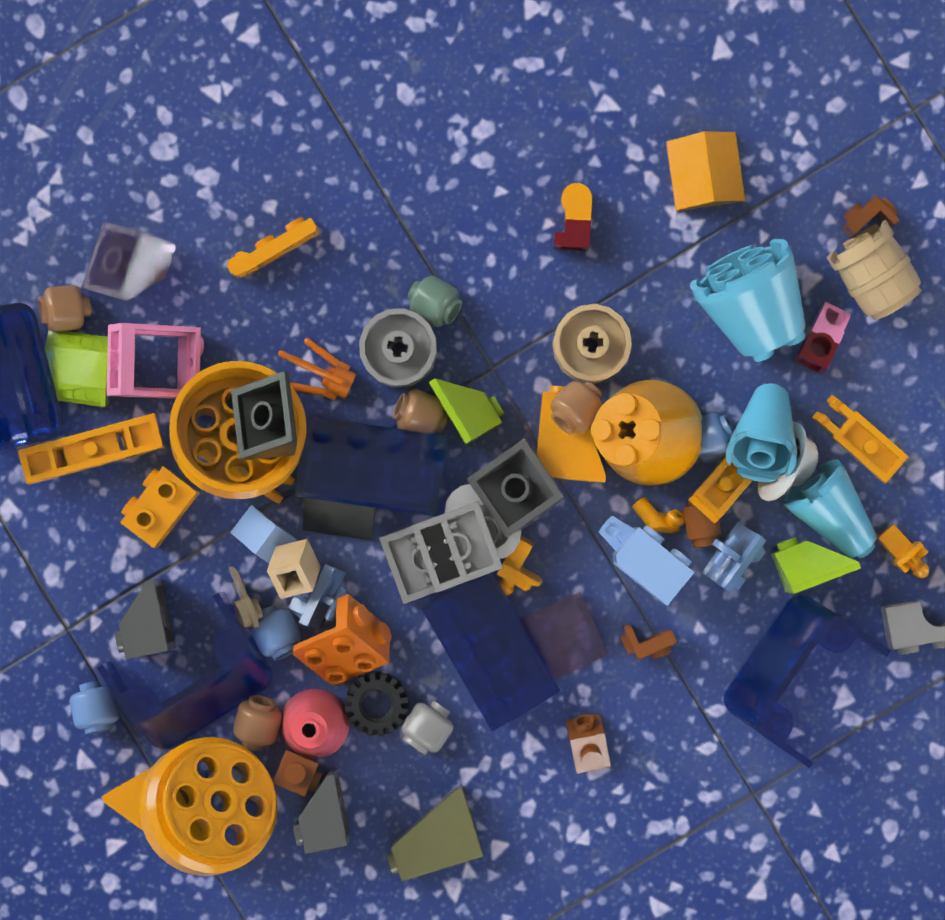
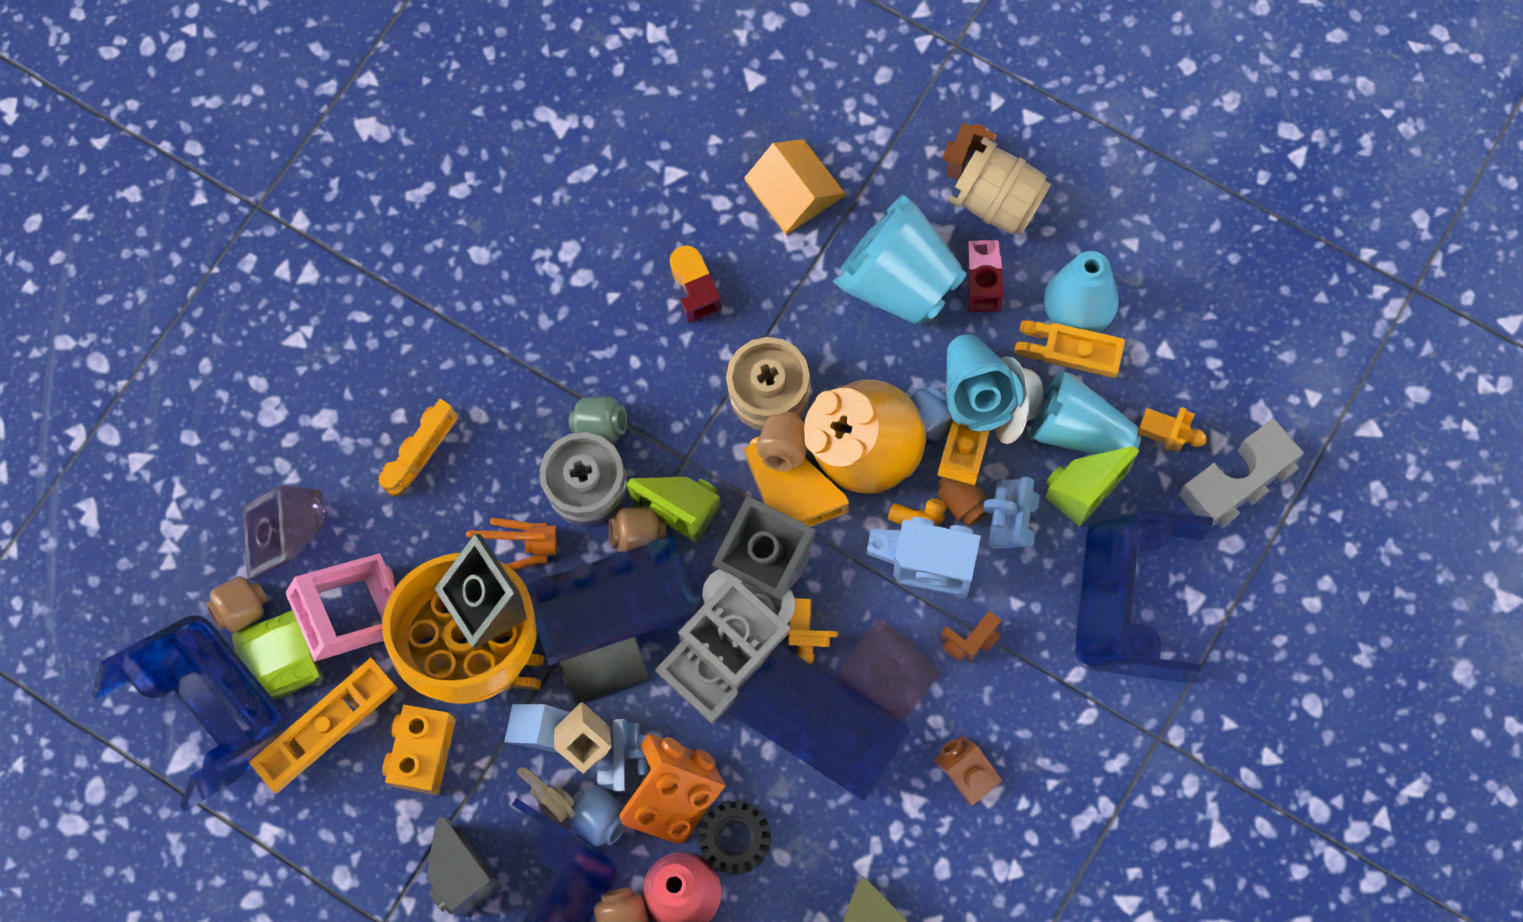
camera: 20 degrees left, 15 degrees down
light grey head [401,701,454,755] -> none
none -> medium azure cone [1044,251,1119,333]

